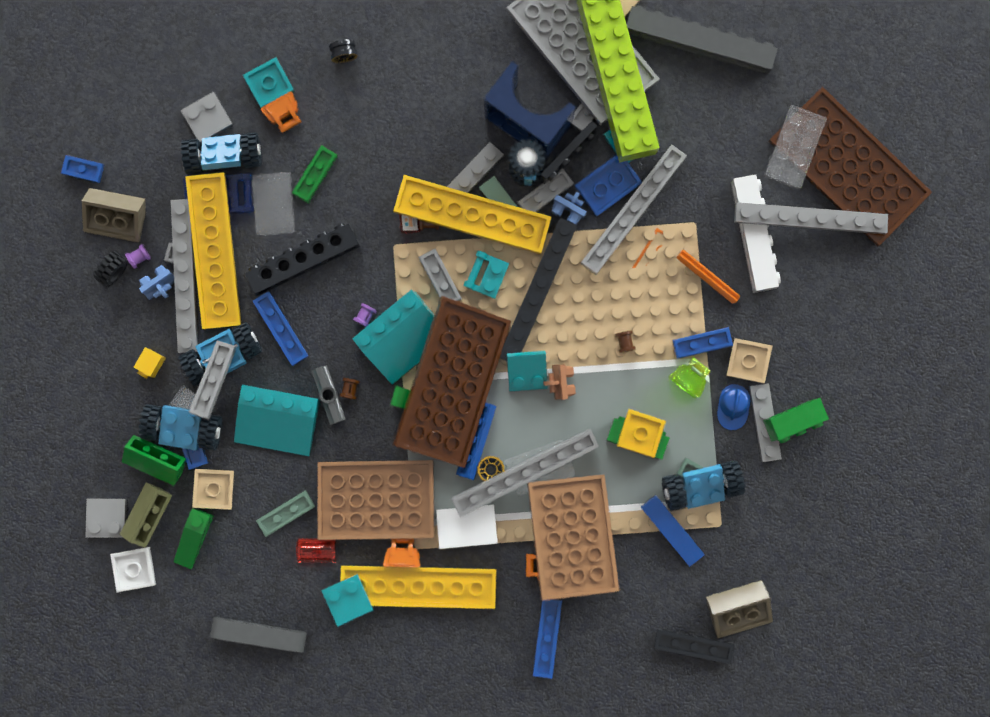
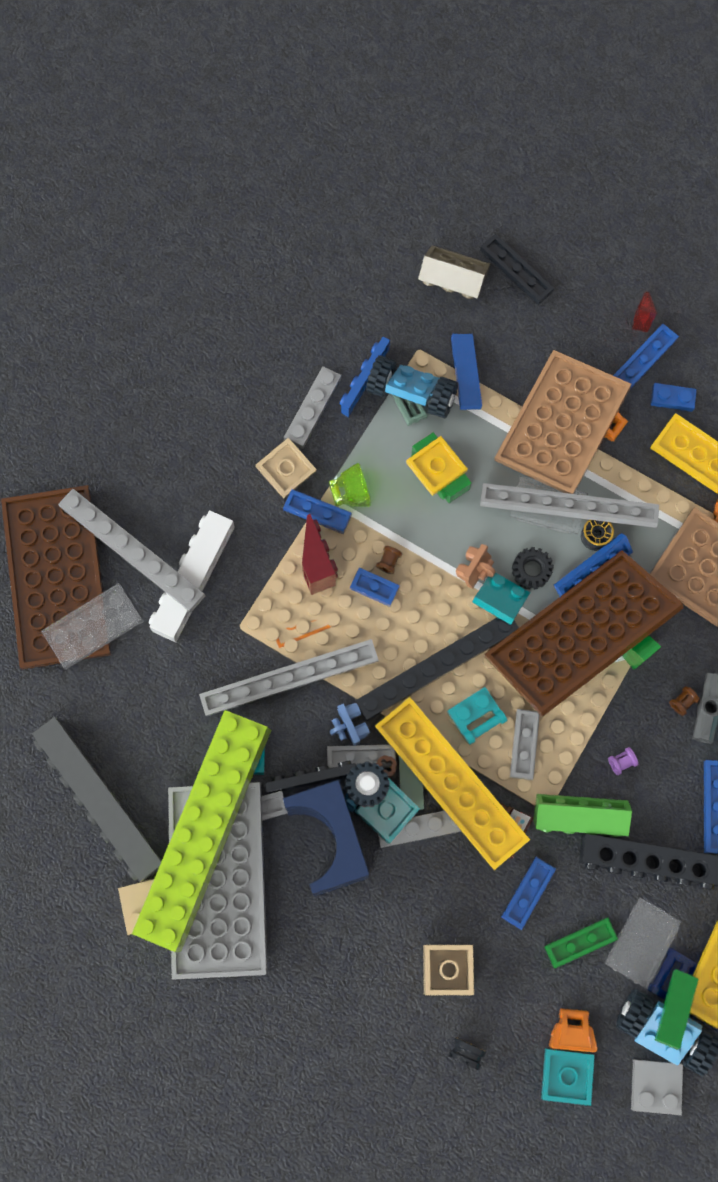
camera: 150 degrees left, 10 degrees down
teal slope [353,290,434,385] -> none
white tile [436,505,498,549] -> none
blue tile [574,154,642,216] -> none
orange axle [677,250,740,304] -> none
blue piece [717,384,750,430] -> none
green brick [763,398,829,443] -> none
none -> dark red slope [302,514,338,595]
none -> blue plate [340,337,390,417]
none -> blue plate [350,568,400,607]
none -> teal plate [354,778,420,844]
none -> reddish brown bush [377,755,397,778]
none -> tan brick [423,945,474,995]
none -> blue tile [501,857,556,930]
none -> black tyre [512,547,554,590]
none -> bright green brick [534,794,632,837]
none -> clear red slope [632,291,657,332]
none -> blue plate [651,383,697,412]
none -> green tile [654,969,699,1050]

